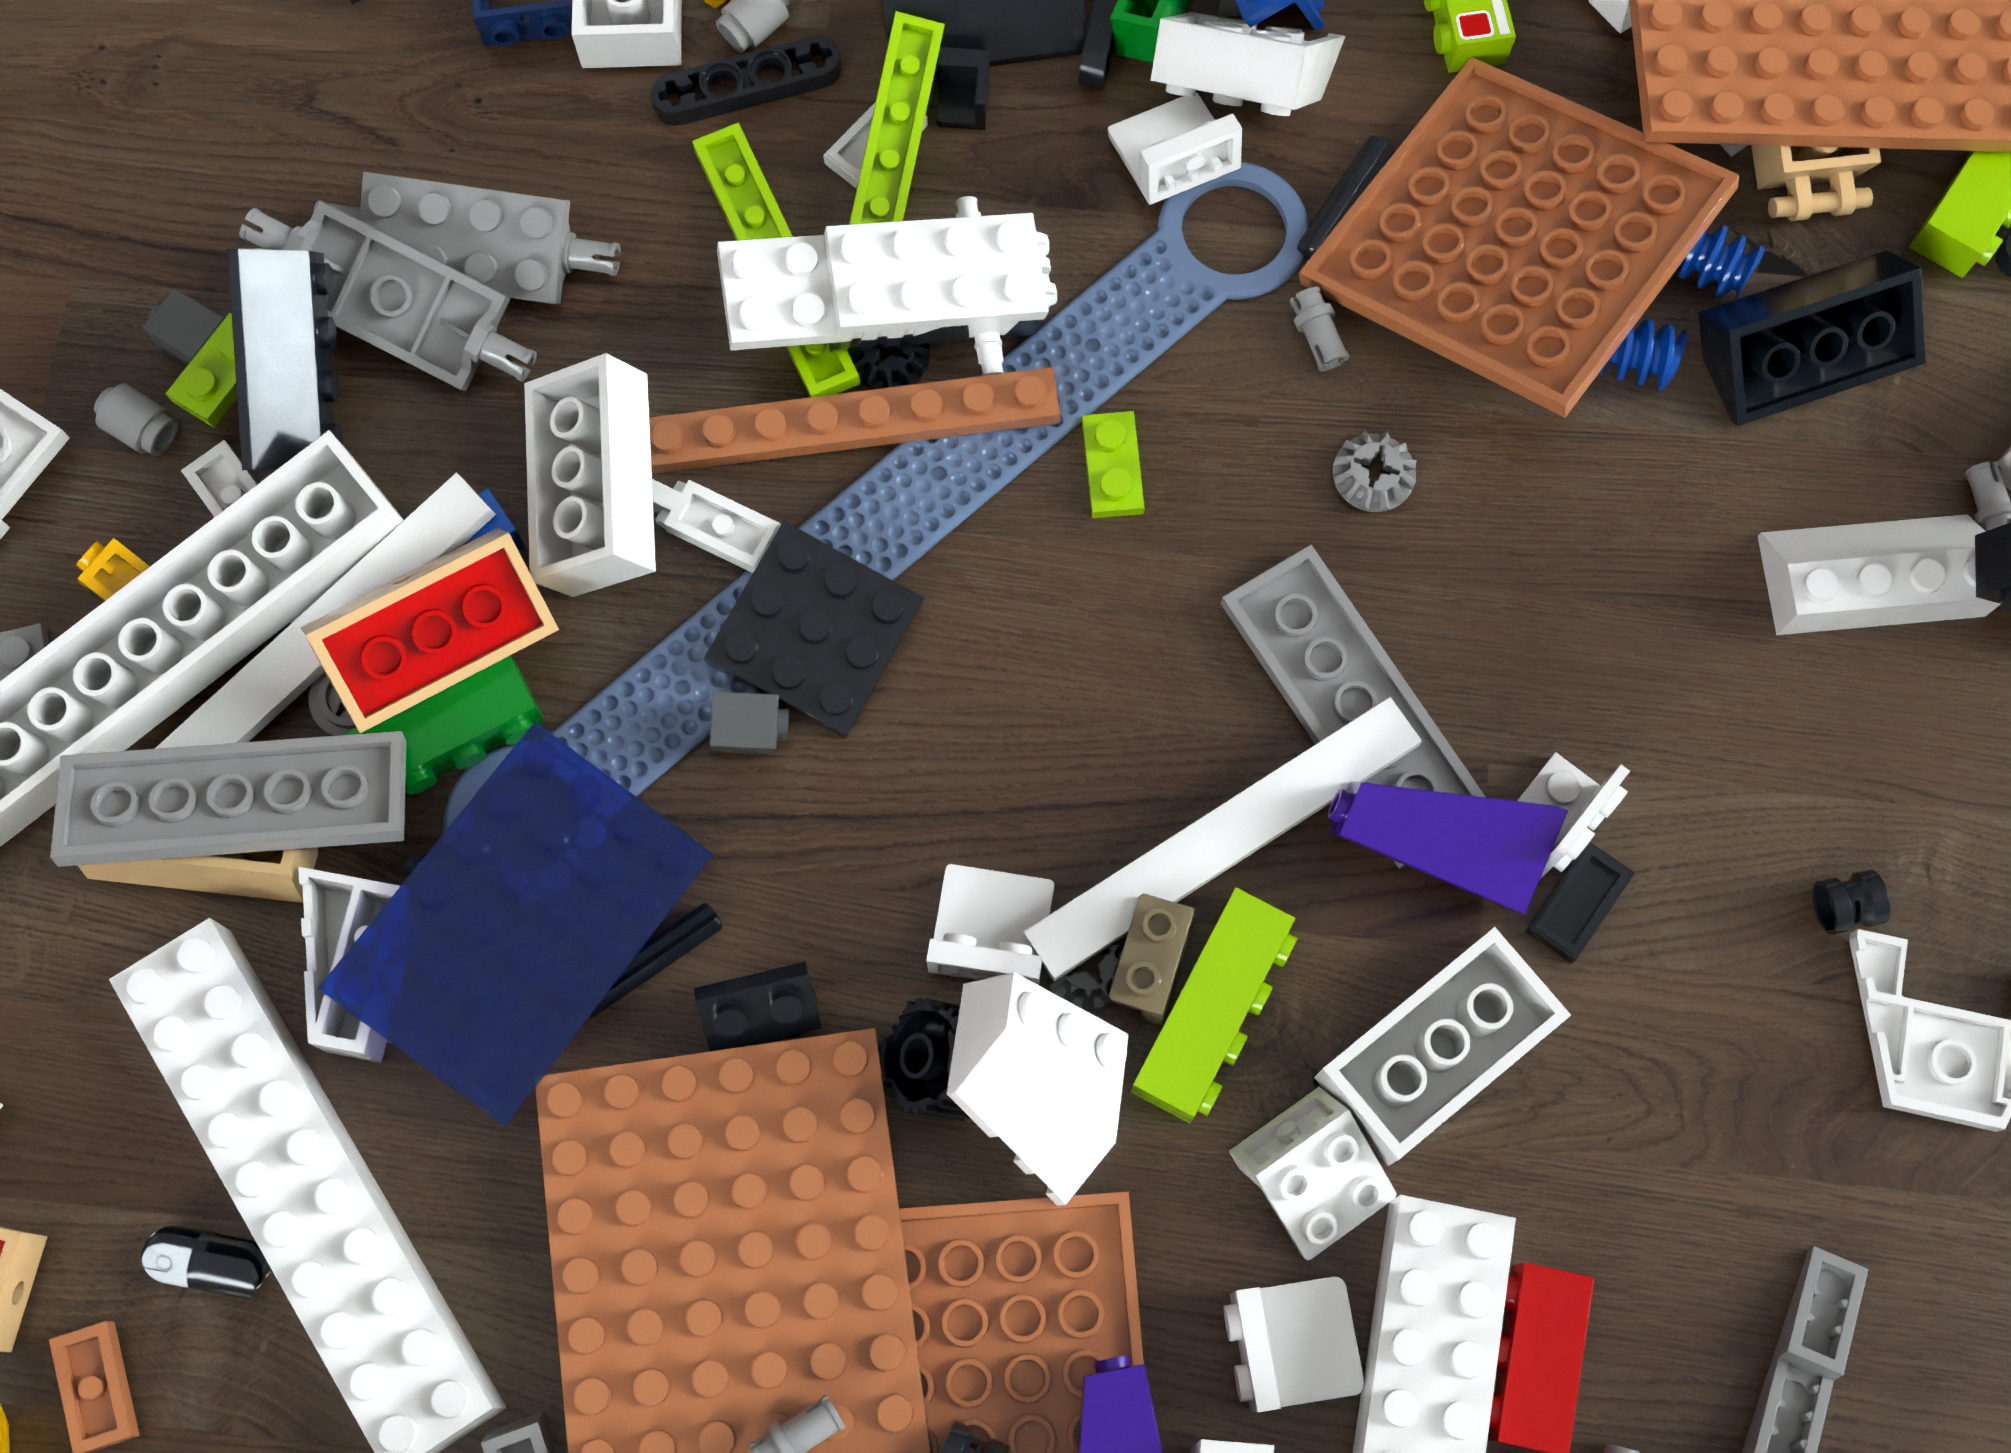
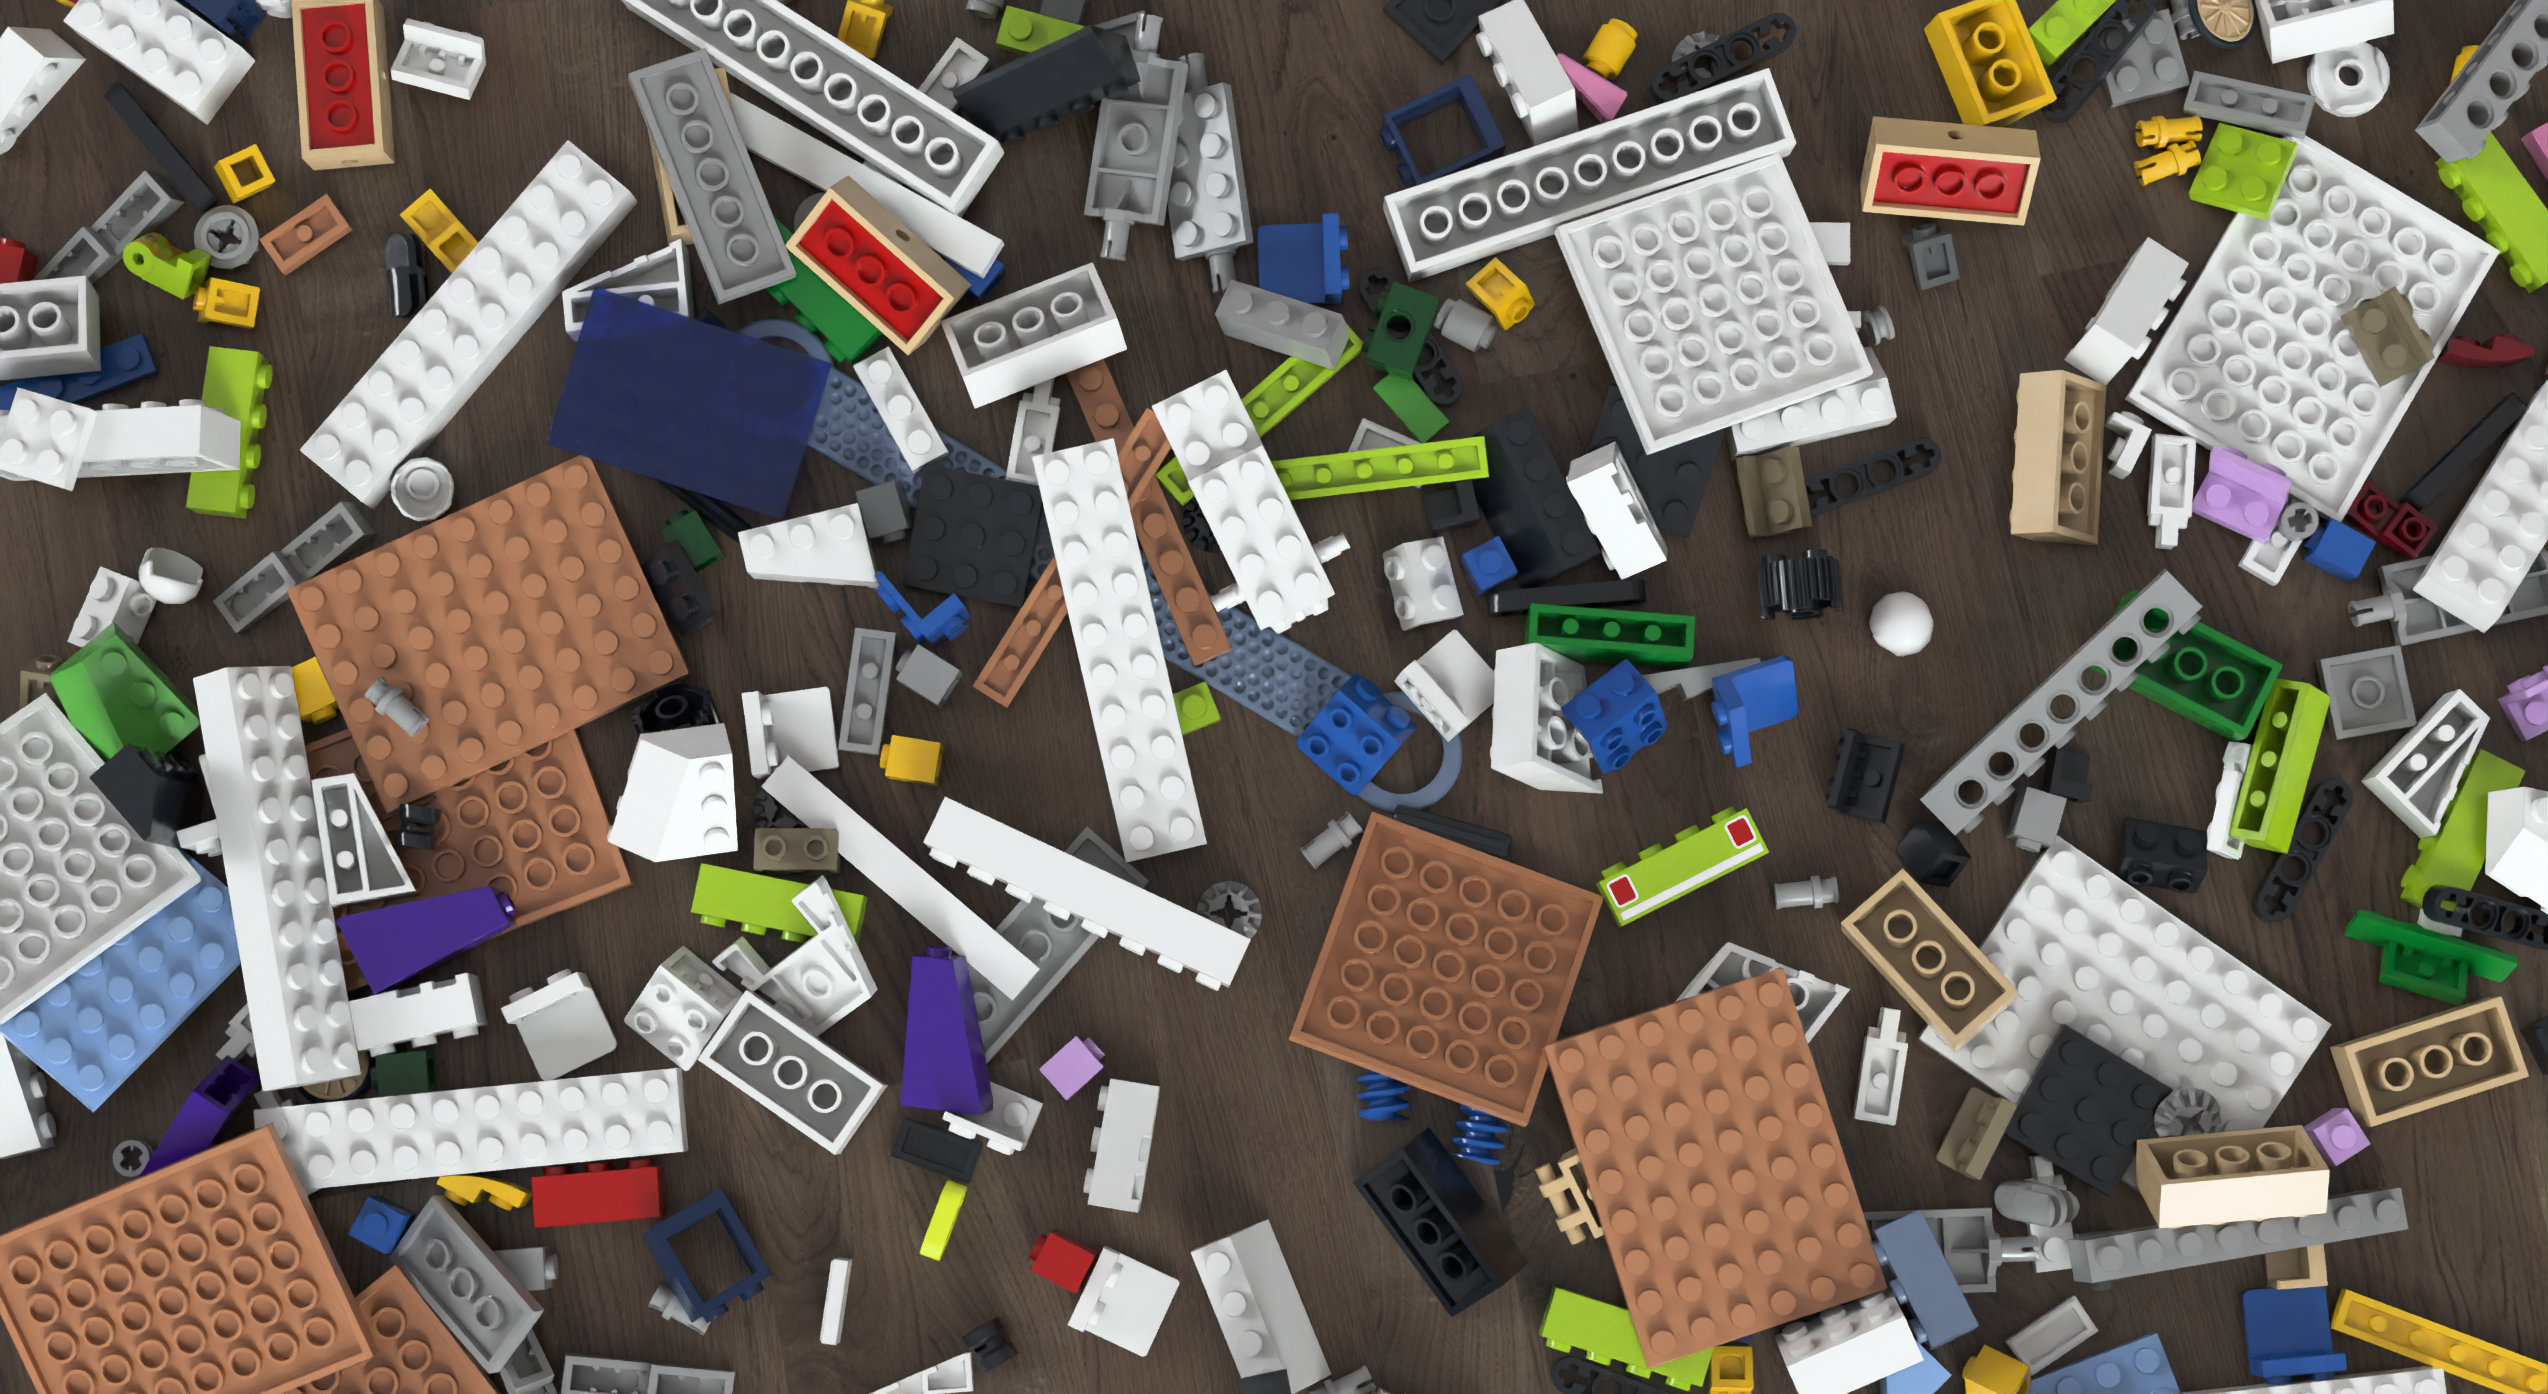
camera: 70 degrees right, 10 degrees up
none -> white hair [391,457,454,522]
none -> yellow slope [400,188,479,273]
none -> dark blue window [642,1188,772,1323]
none -> light grey pin [648,1282,711,1335]
none -> dark green brick [660,510,726,574]
none -> white wing [712,875,878,1036]
none -> white wedge [738,503,880,588]
none -> white tile [820,1257,852,1345]
none -> light grey plate [838,628,897,756]
none -> white plate [853,346,949,474]
none -> blue bracket [874,570,971,648]
none -> yellow brick [880,735,944,787]
none -> light grey brick [895,644,963,709]
none -> neon yellow beam [920,1179,968,1261]
none -> white brick [923,797,1251,991]
none -> nougat plate [973,408,1171,708]
none -> red brick [1028,1229,1098,1294]
none -> white brick [1032,438,1207,863]
none -> lavender brick [1039,1036,1105,1101]
none -> white bracket [1068,1246,1179,1357]
none -> white wedge [1083,1078,1161,1213]
none -> light grey brick [1215,279,1350,370]
none -> blue bracket [1257,213,1349,305]
none -> blue bracket [1297,672,1418,795]
none -> dark green brick [1361,281,1440,381]
none -> bright green piece [1373,374,1450,443]
none -> white bracket [1382,536,1464,631]
none -> blue brick [1460,536,1518,597]

